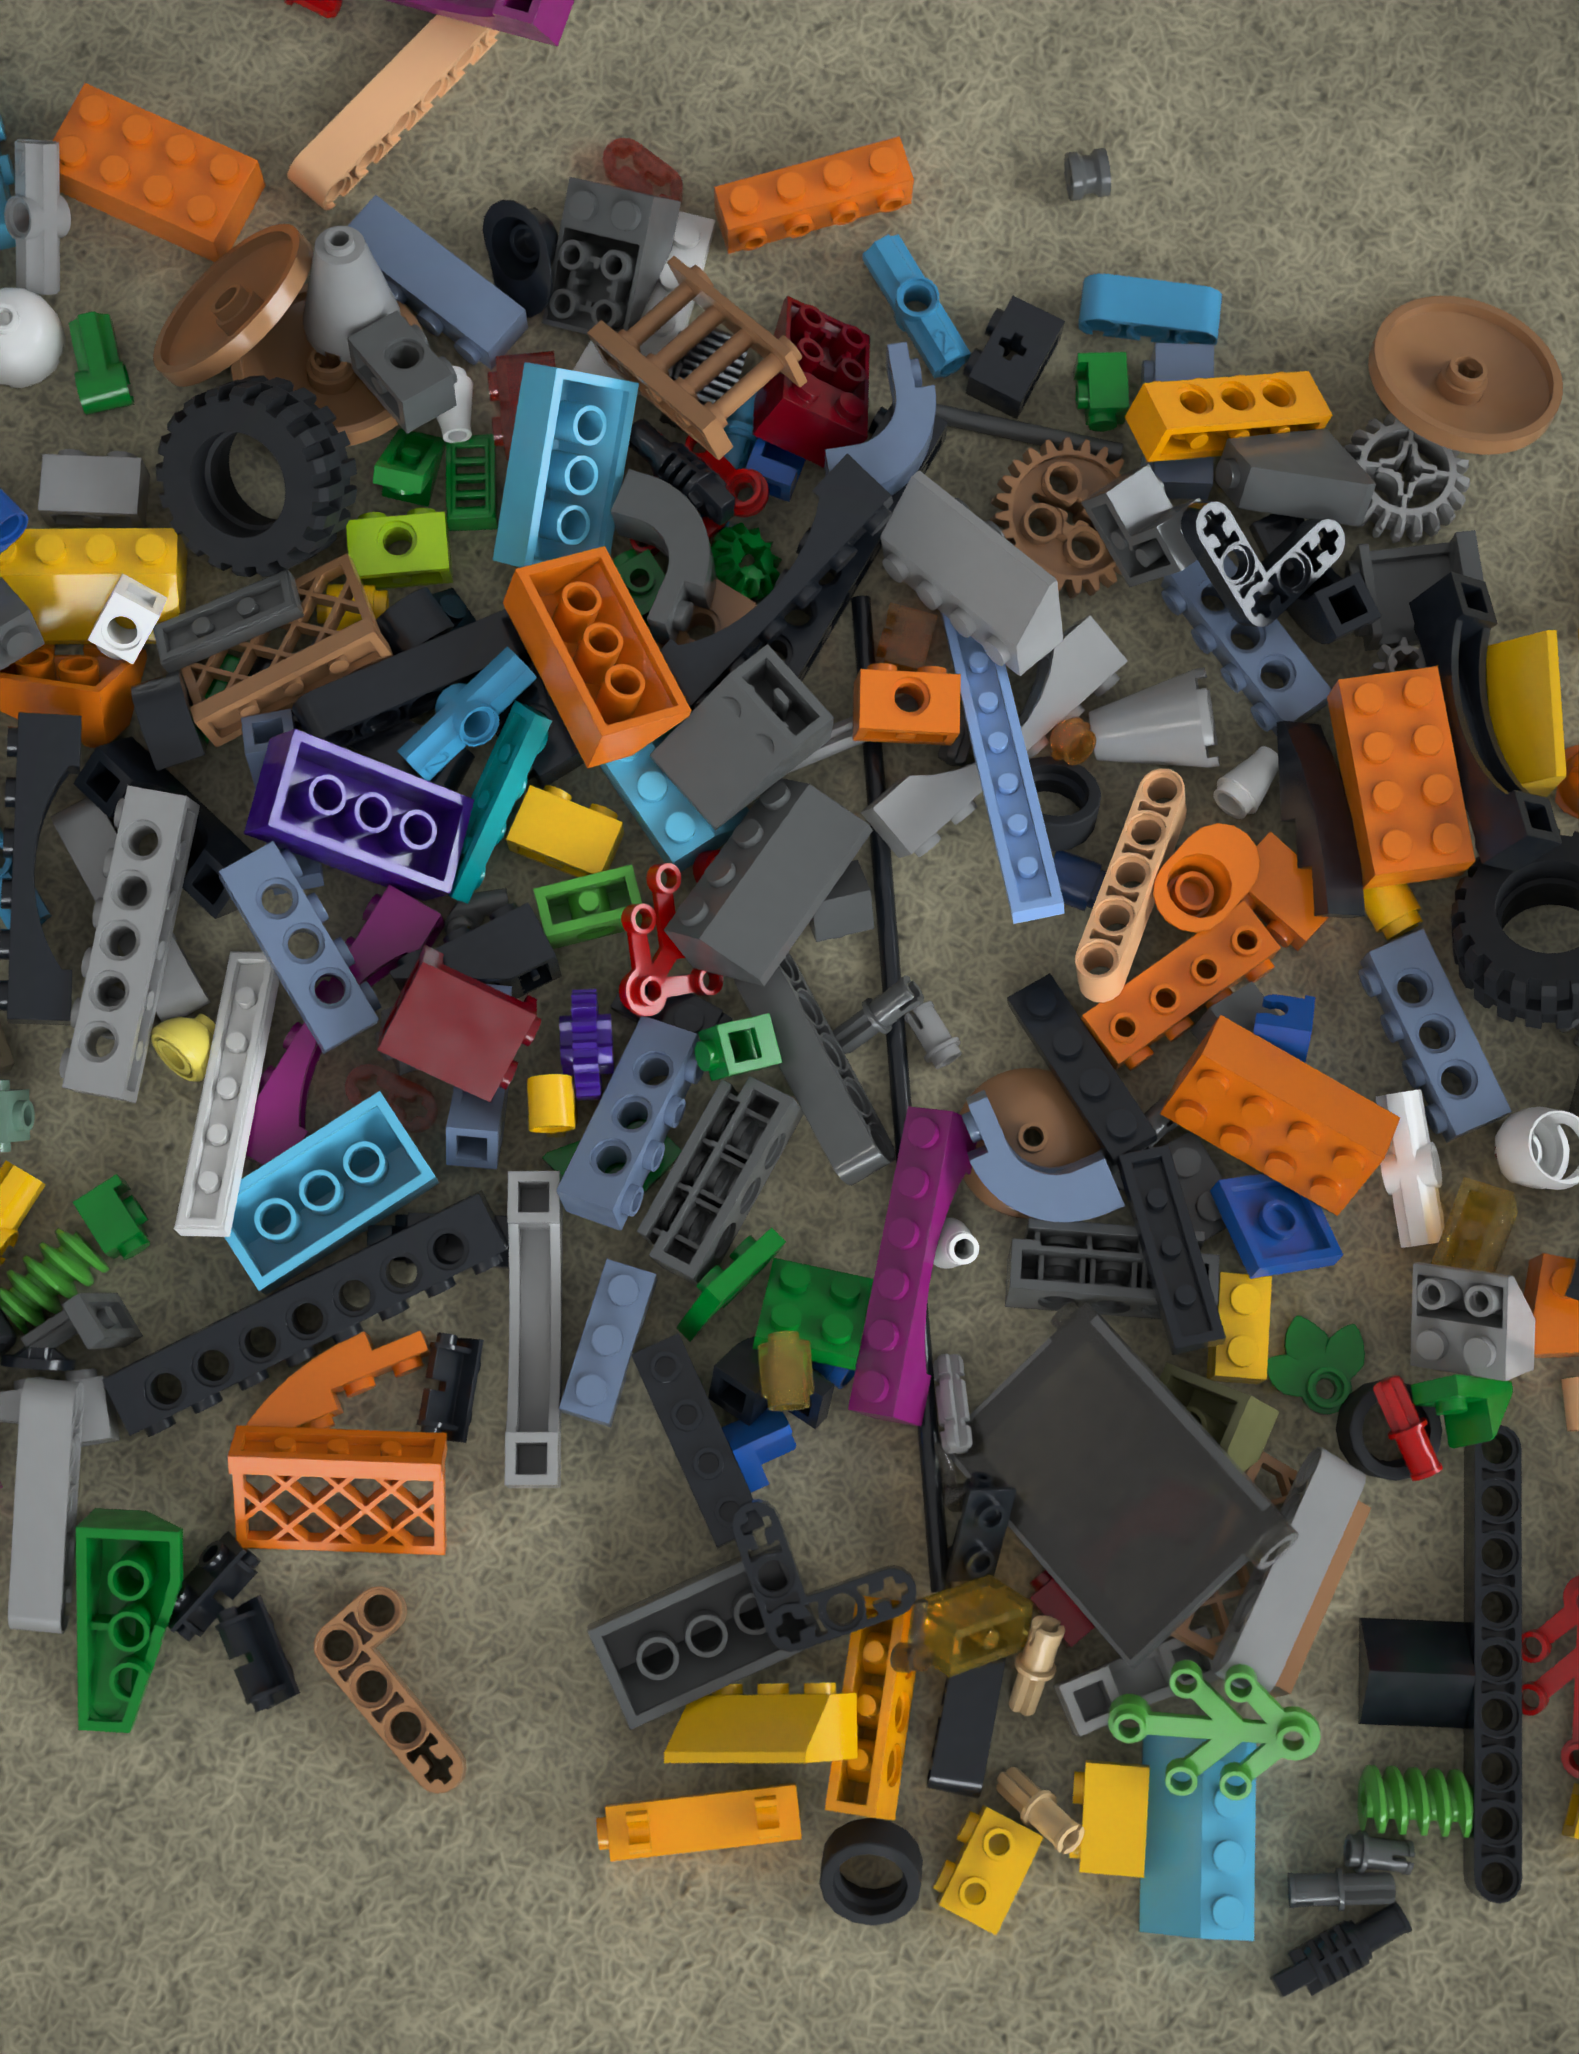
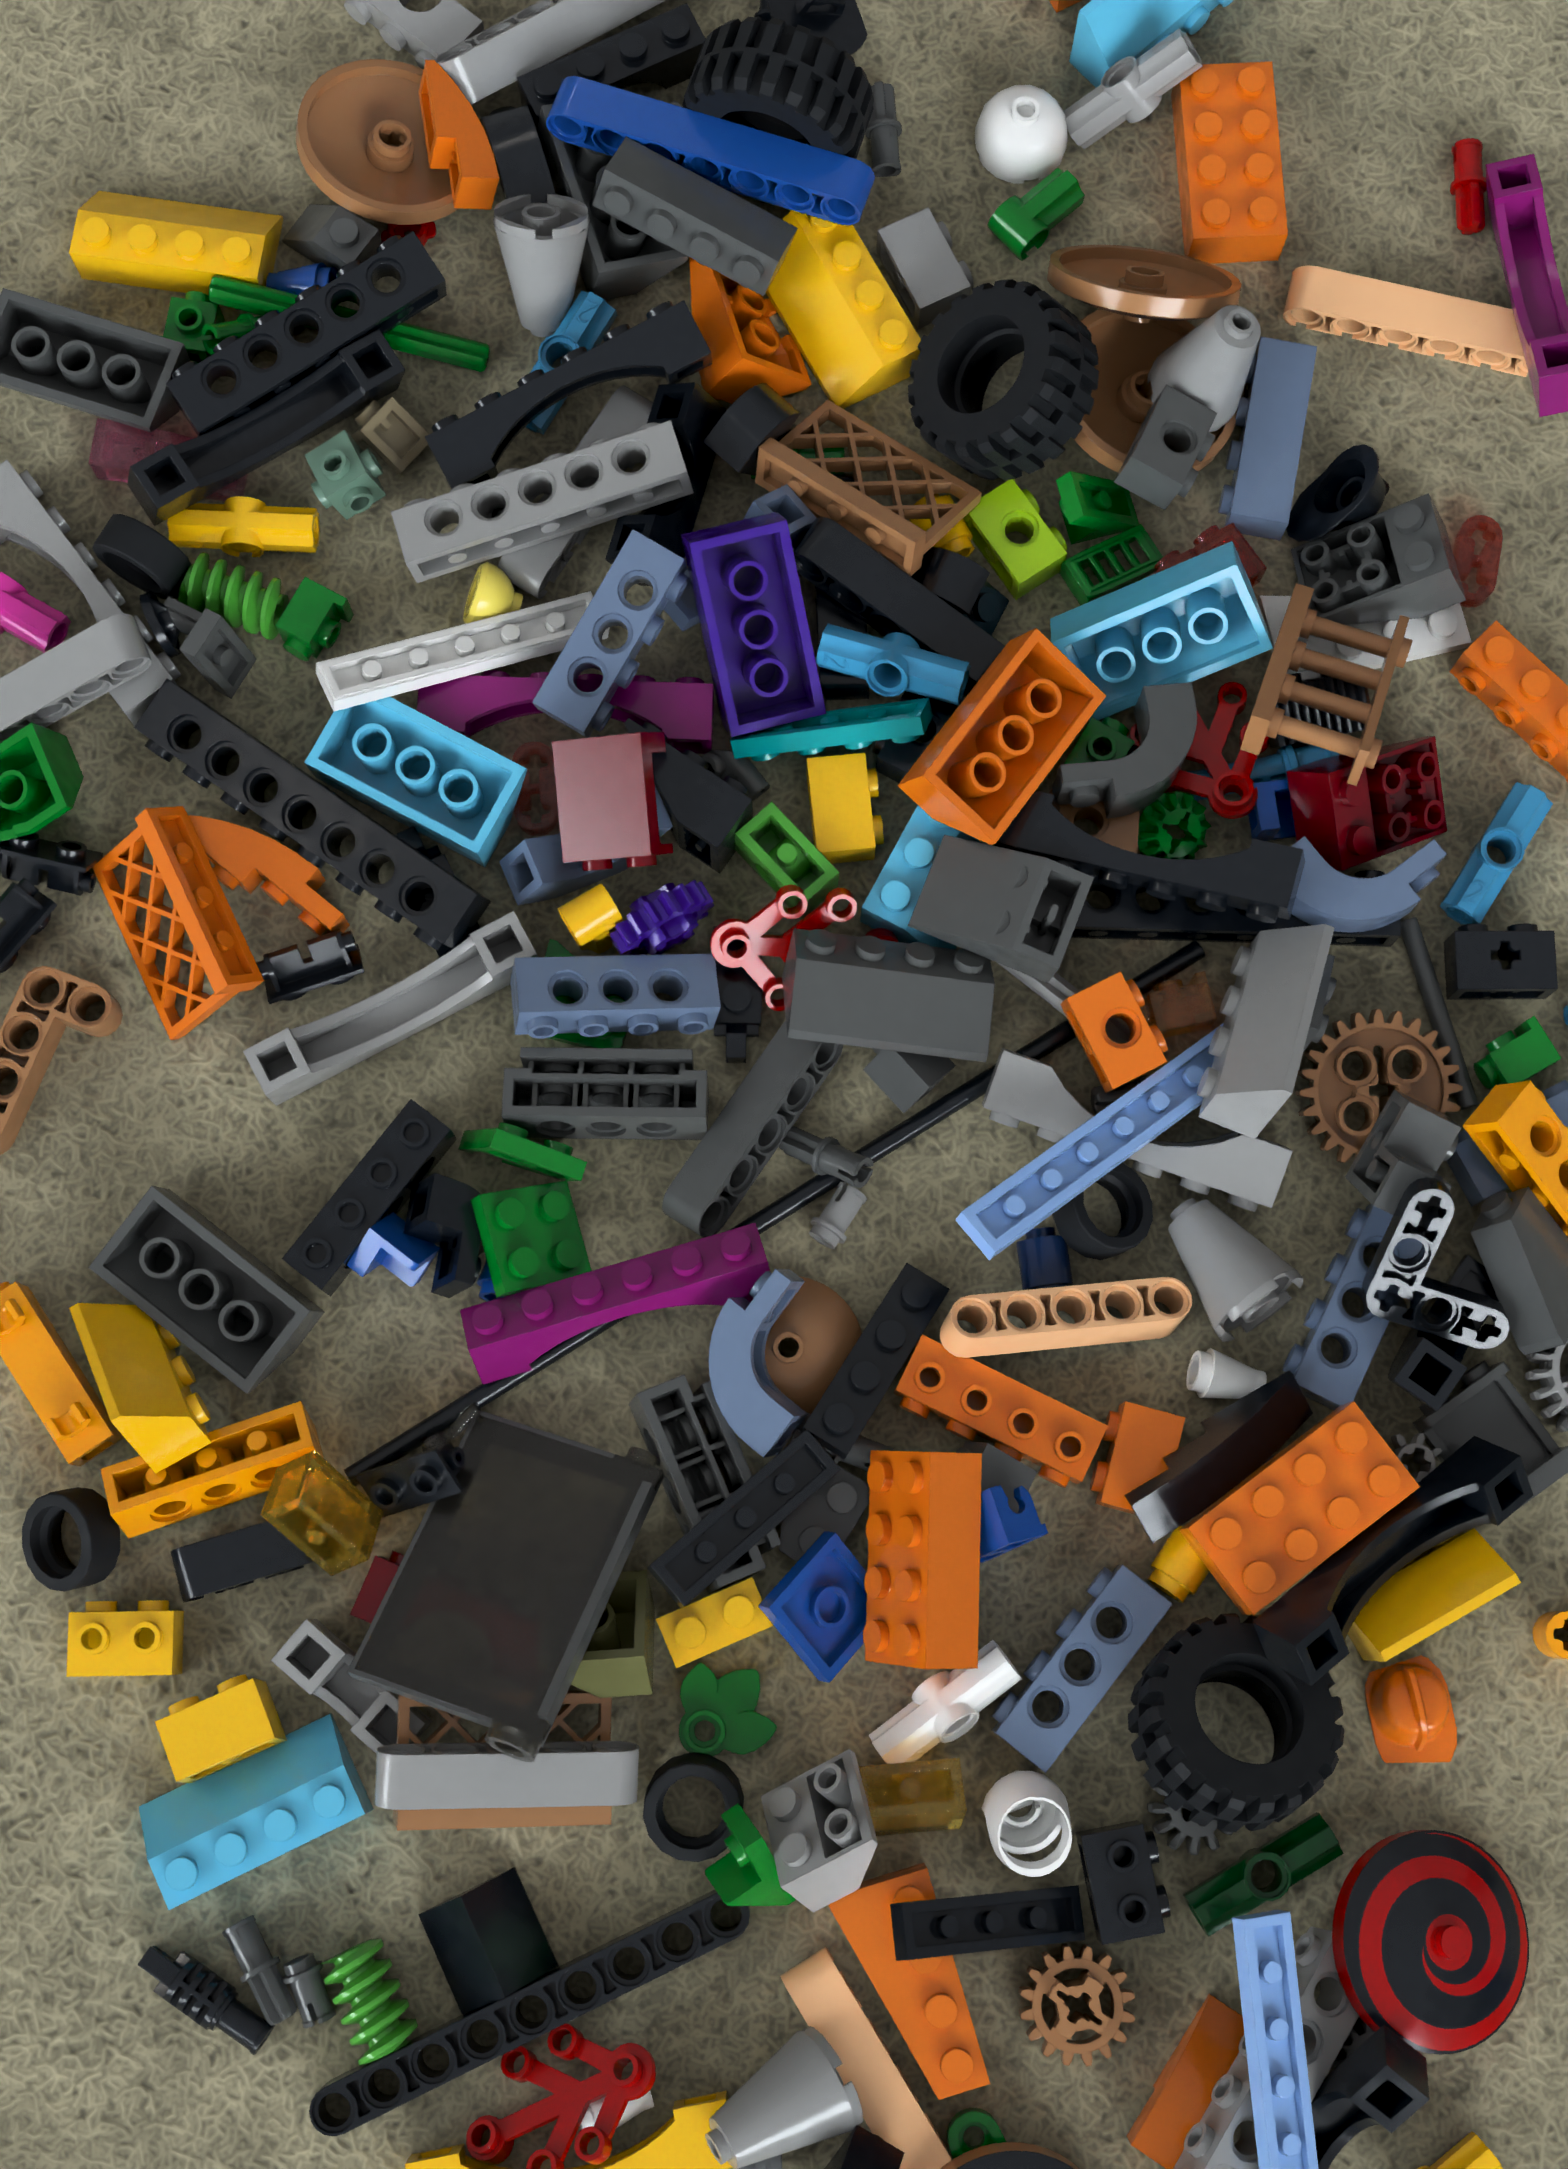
camera: 65 degrees right, 0 degrees up
white brick [88,573,167,664] -> none
dark grey tile [153,569,304,674] -> none
white cone [436,366,473,443] -> none
sand blue arch [559,1259,658,1428] -> none
black hinge [629,419,735,526] -> none
green brick [695,1013,782,1081] -> none
black beam [732,1499,917,1652] -> none
clear yellow brick [758,1331,814,1411] -> none
clear smoke hand [890,1599,933,1673] -> none
white cone [933,1218,979,1269] -> none
light grey axle [933,1354,973,1454] -> none
tan axle [996,1767,1084,1854] -> none
tan axle [1008,1615,1065,1716] -> none
clear orange plate [1049,717,1096,765] -> none
bright green plant [1108,1660,1321,1800] -> none
orange piece [1153,823,1260,933] -> none
red axle [1373,1375,1443,1481] -> none

